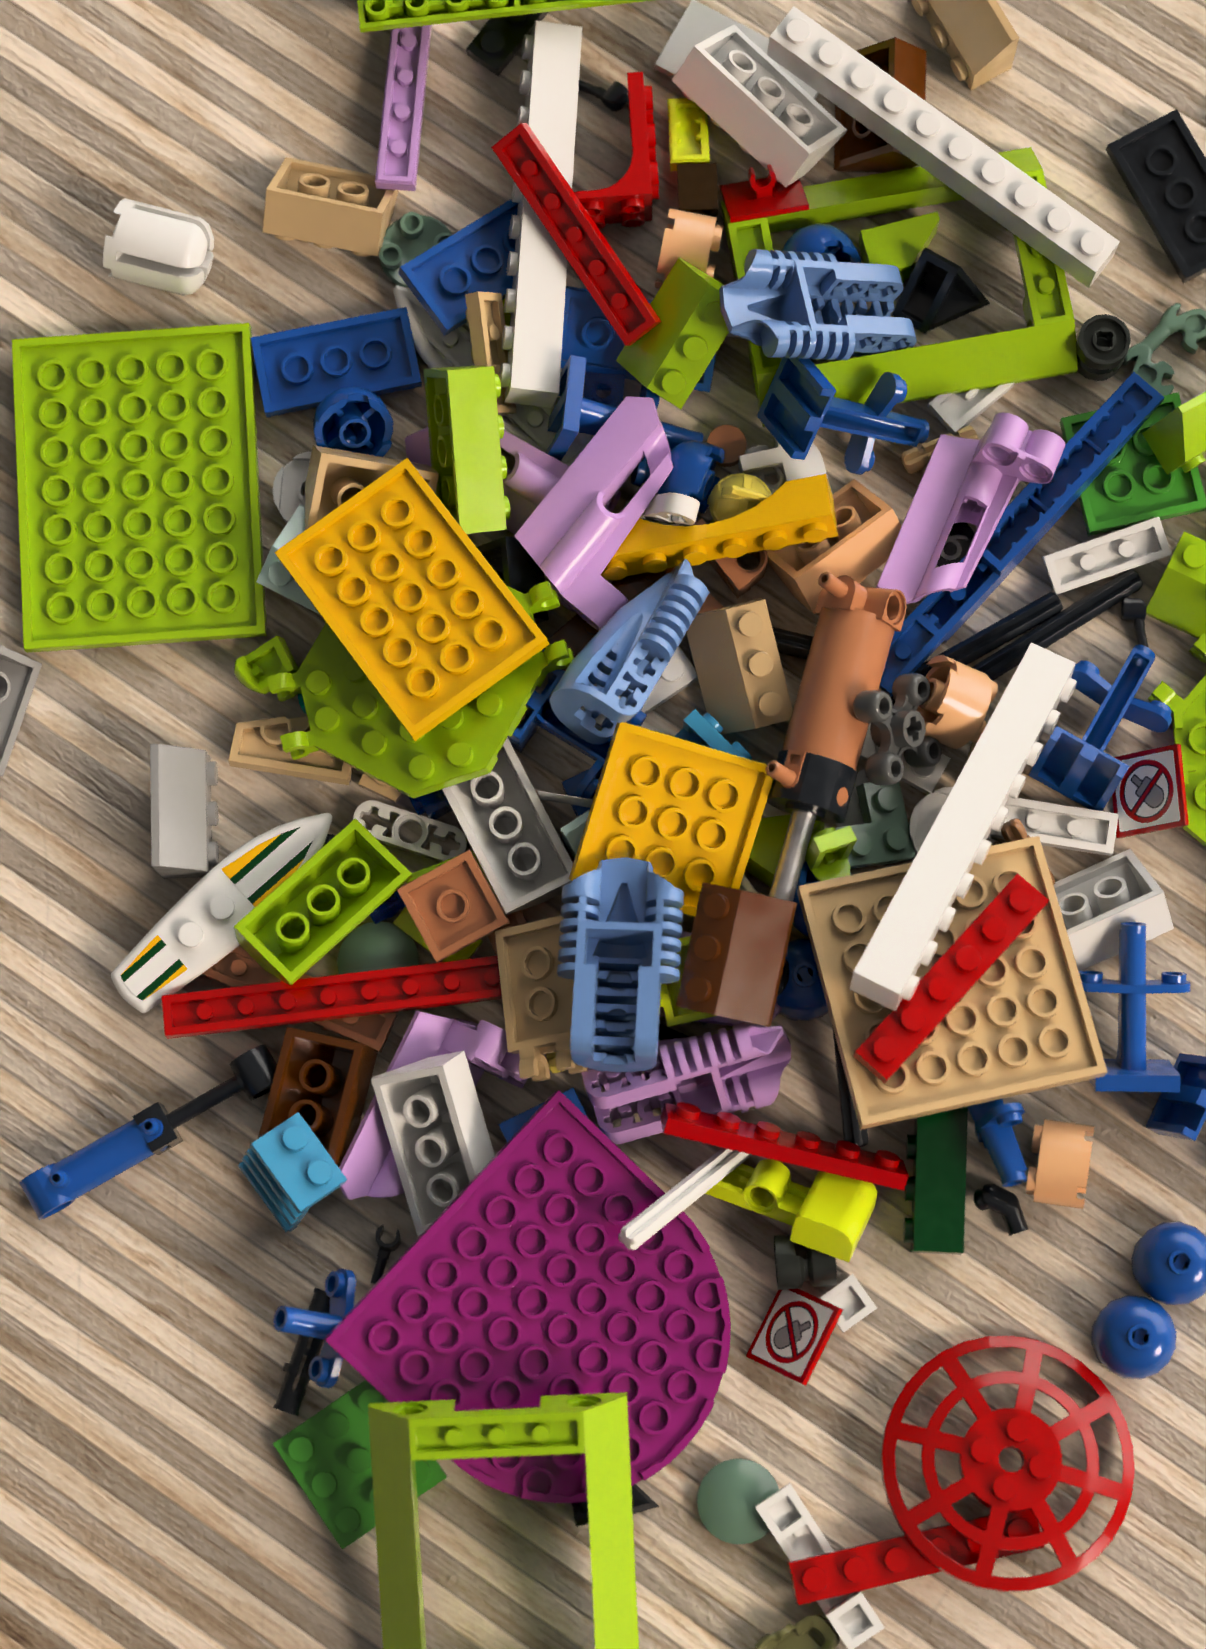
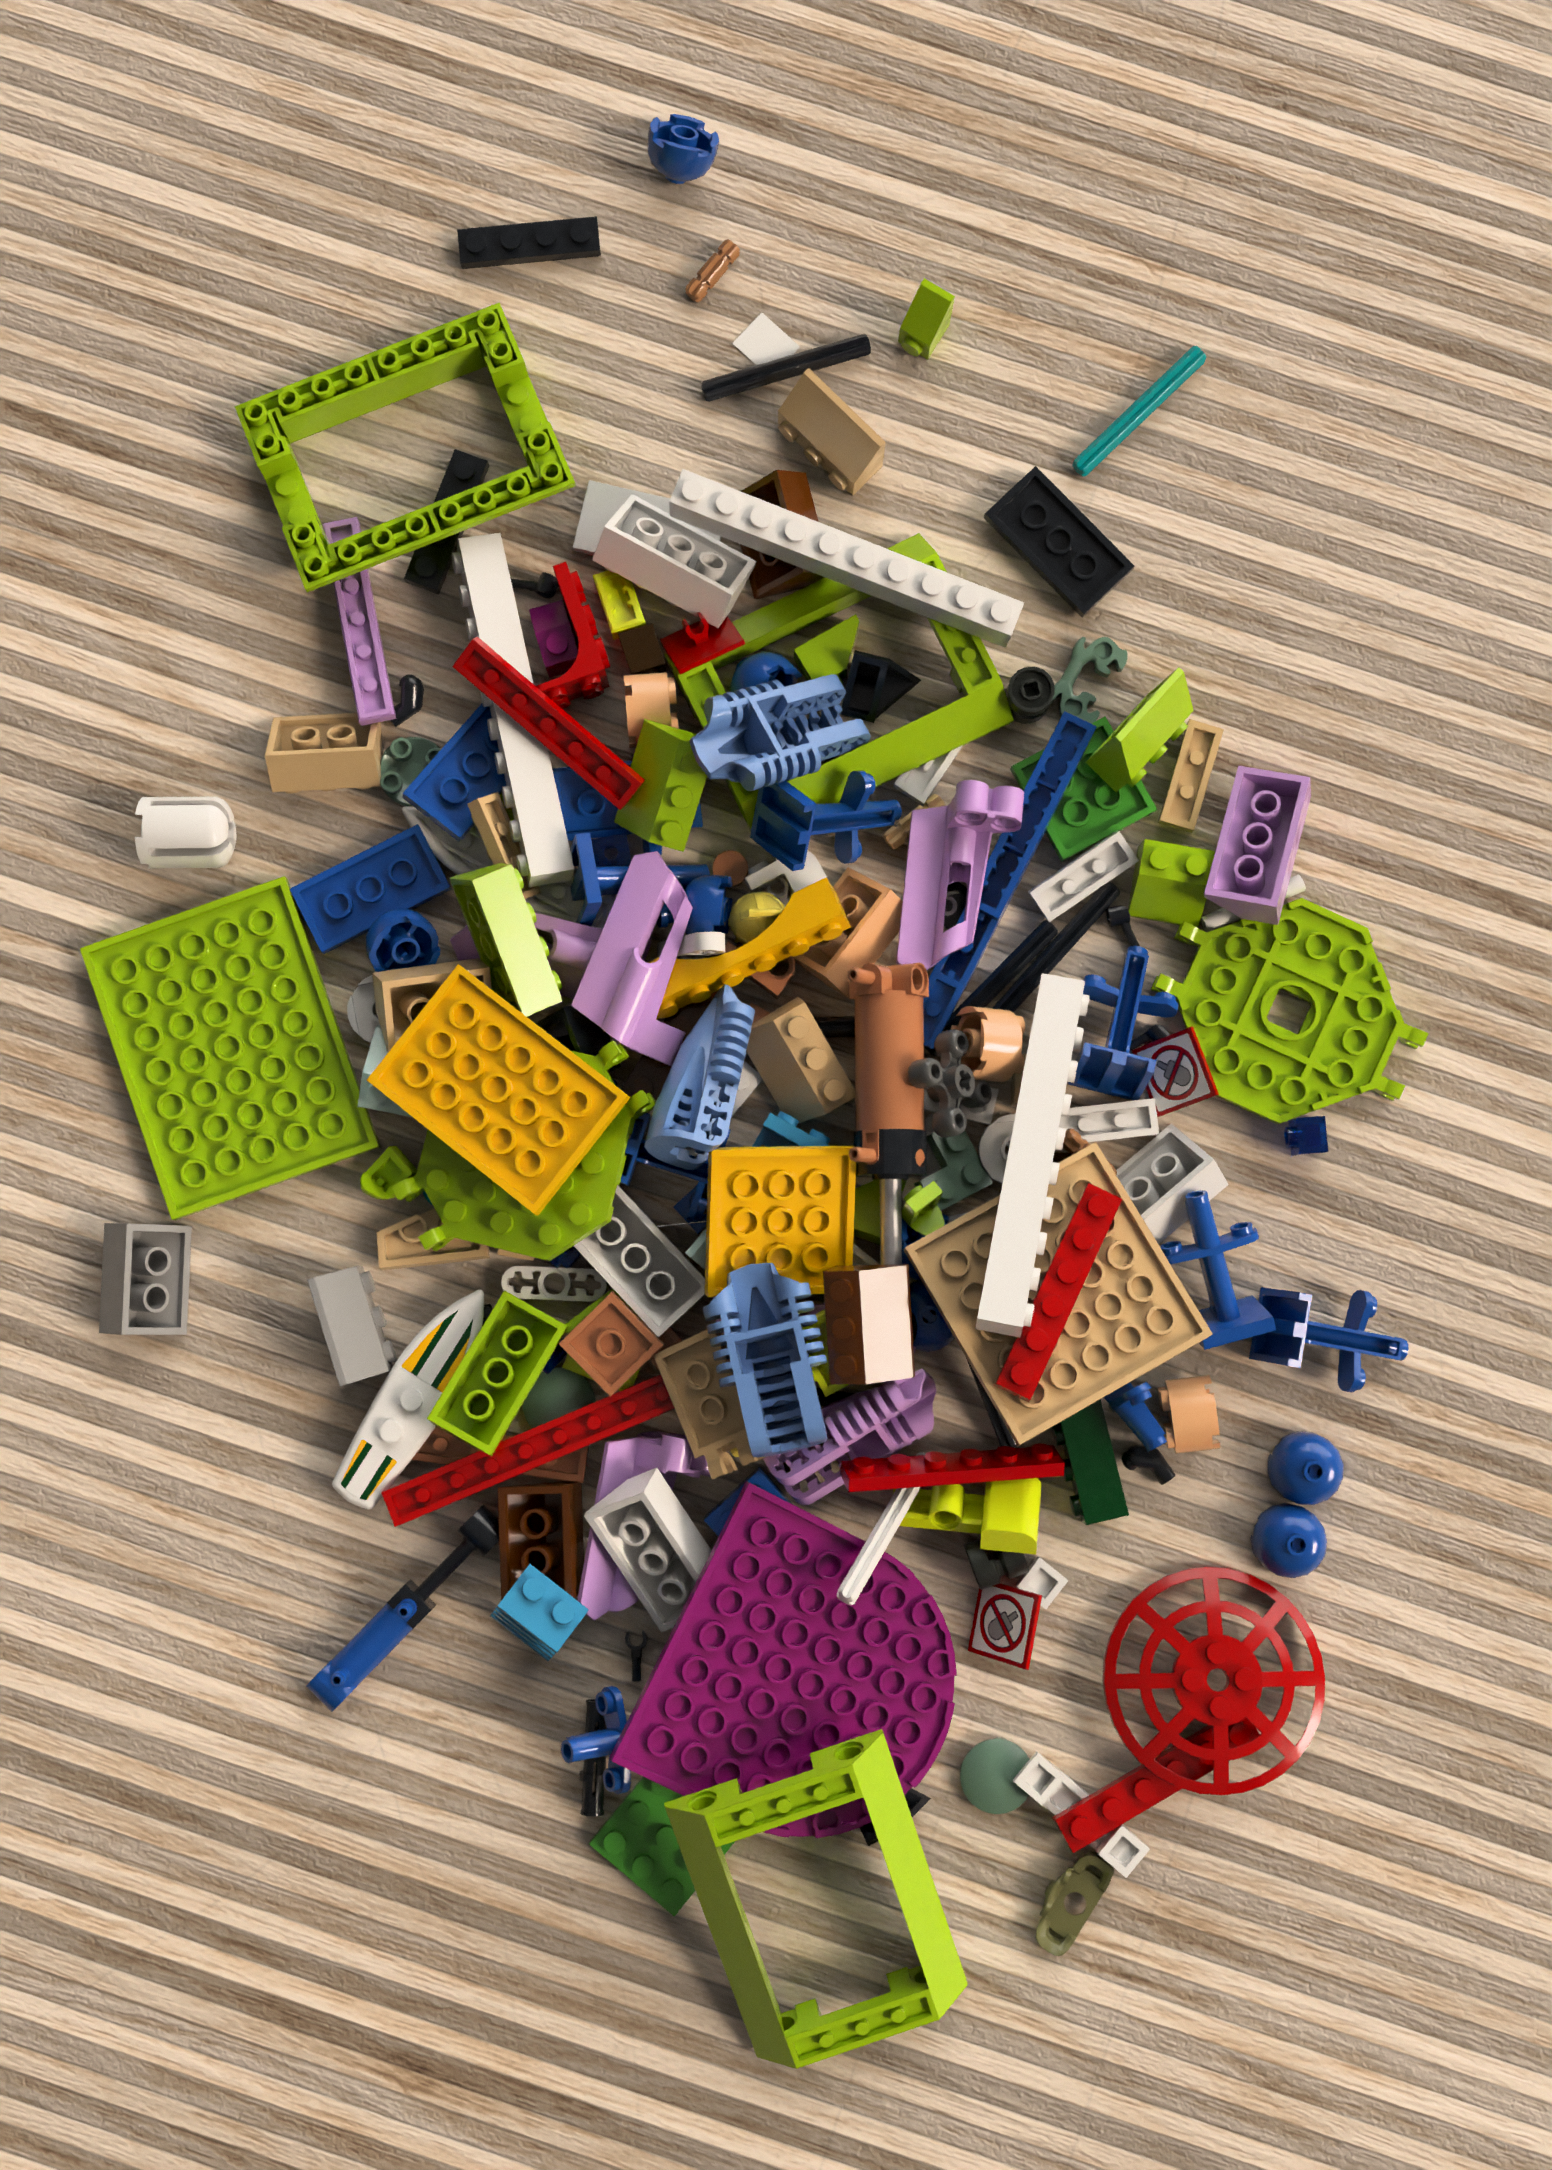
camera: 25 degrees left, 5 degrees up
none -> black arm [391,674,424,727]
none -> magenta slope [529,600,578,678]
none -> black hand [1130,1024,1170,1051]

